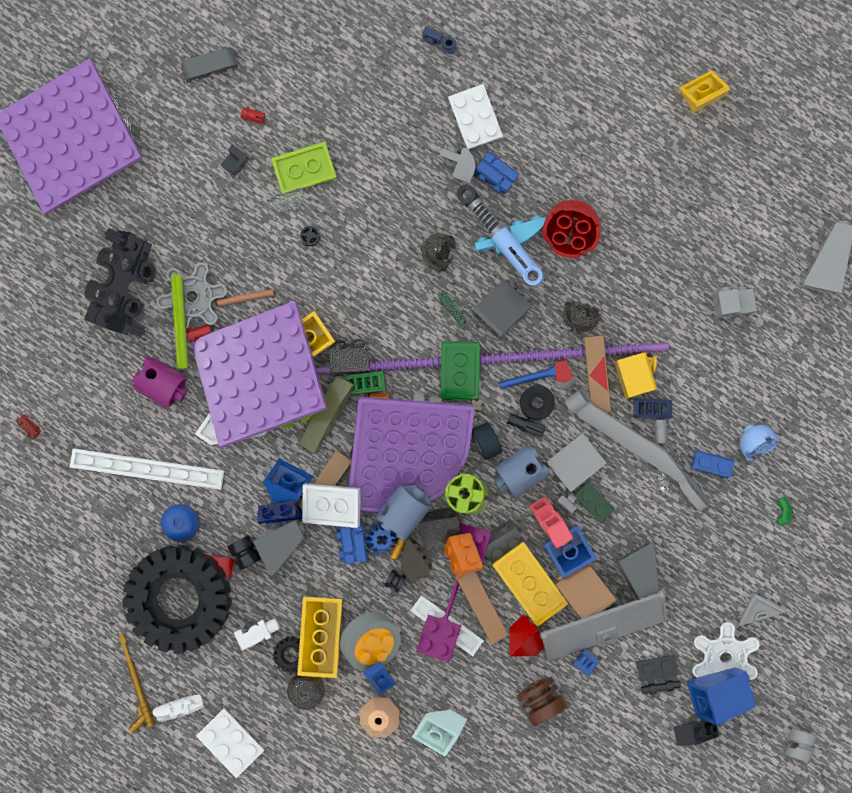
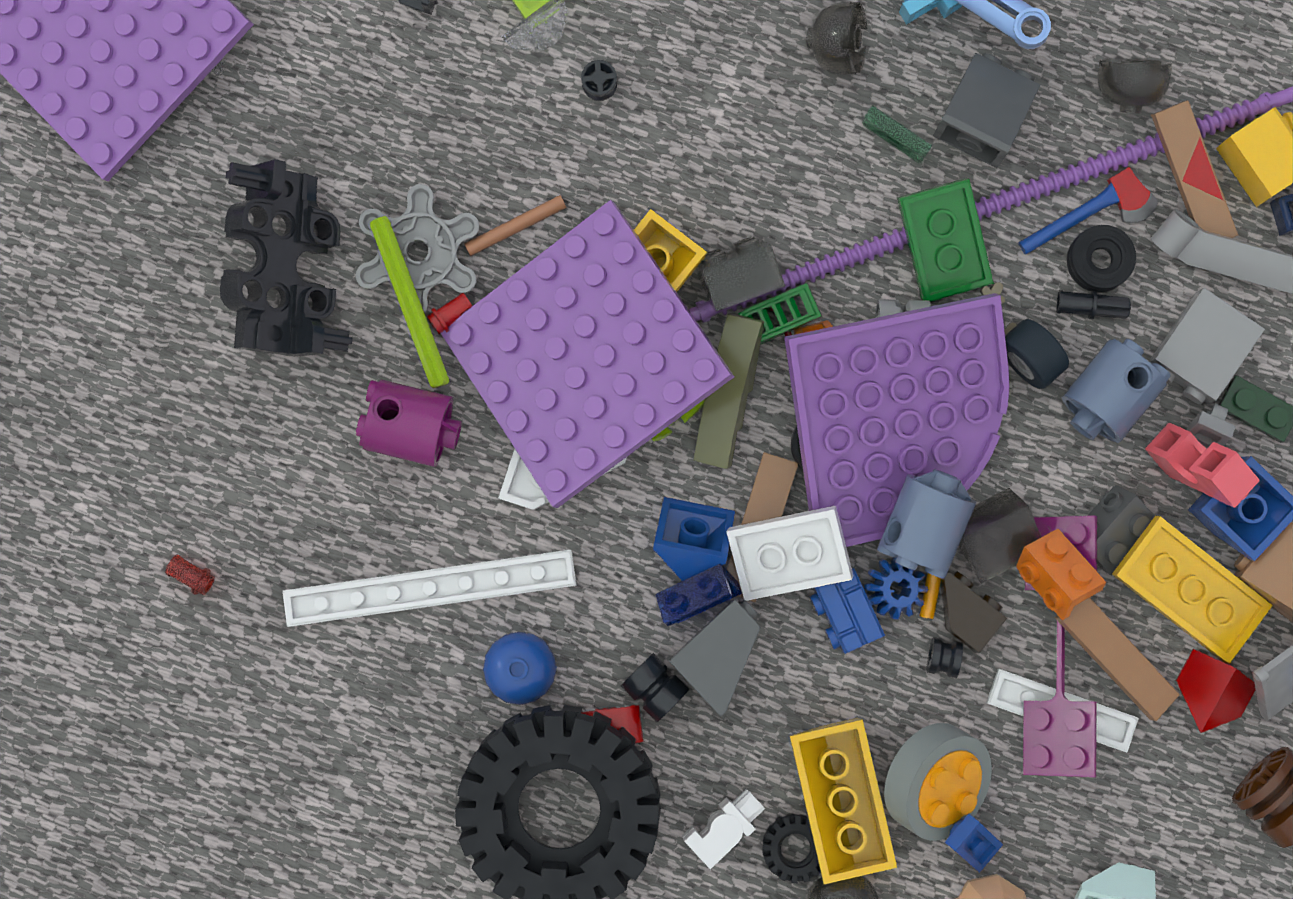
camera: 15 degrees left, 0 degrees up
lime cylinder [445,474,490,515] -> none

